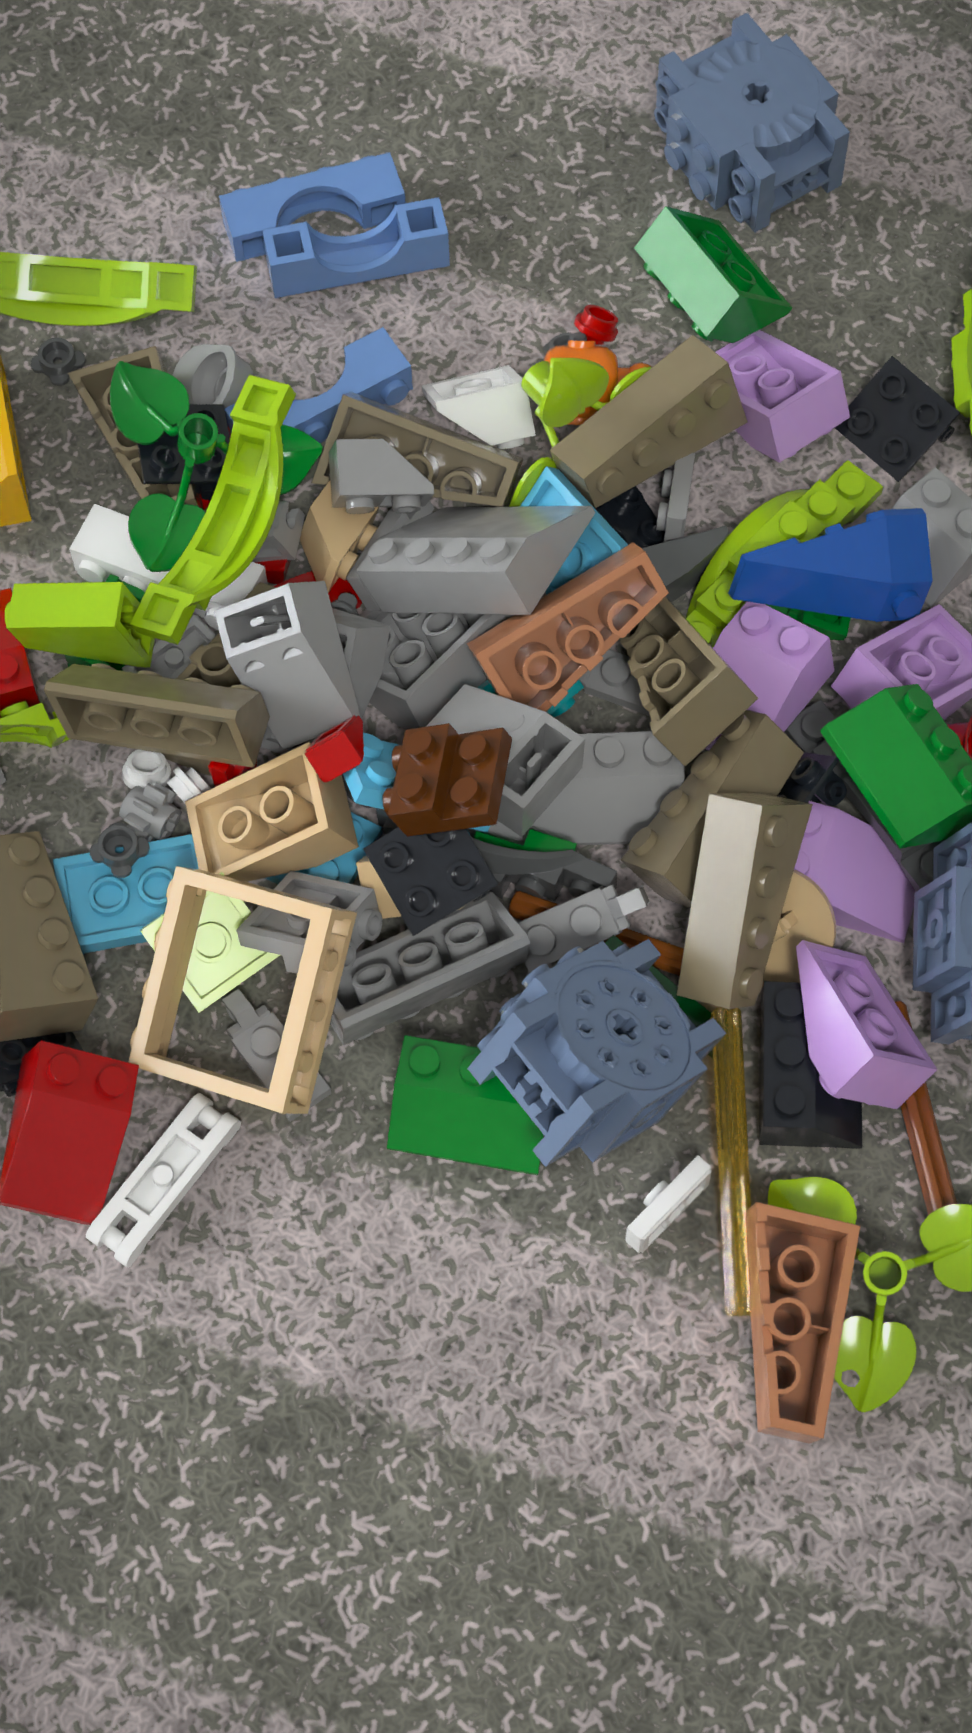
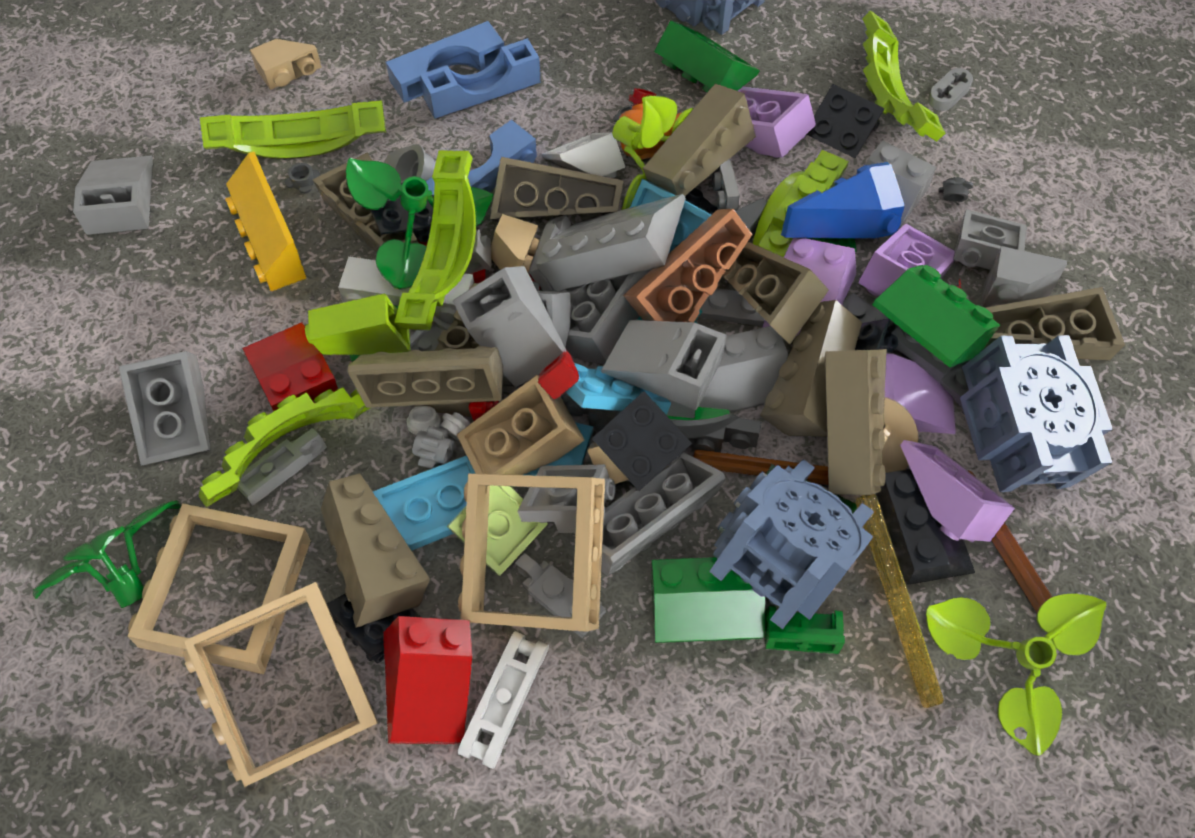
camera: 15 degrees left, 5 degrees down
dark grey plate [90,822,150,878] -> none
light grey slope [329,439,434,514] -> none
reddish brown plate [383,723,512,837] -> none
light grey hinge [517,884,650,972] -> none
white plate [625,1155,712,1253] -> none
nougat wedge [744,1202,860,1444] -> none
none -> tan slope [250,39,322,90]
none -> green hinge [765,606,845,654]

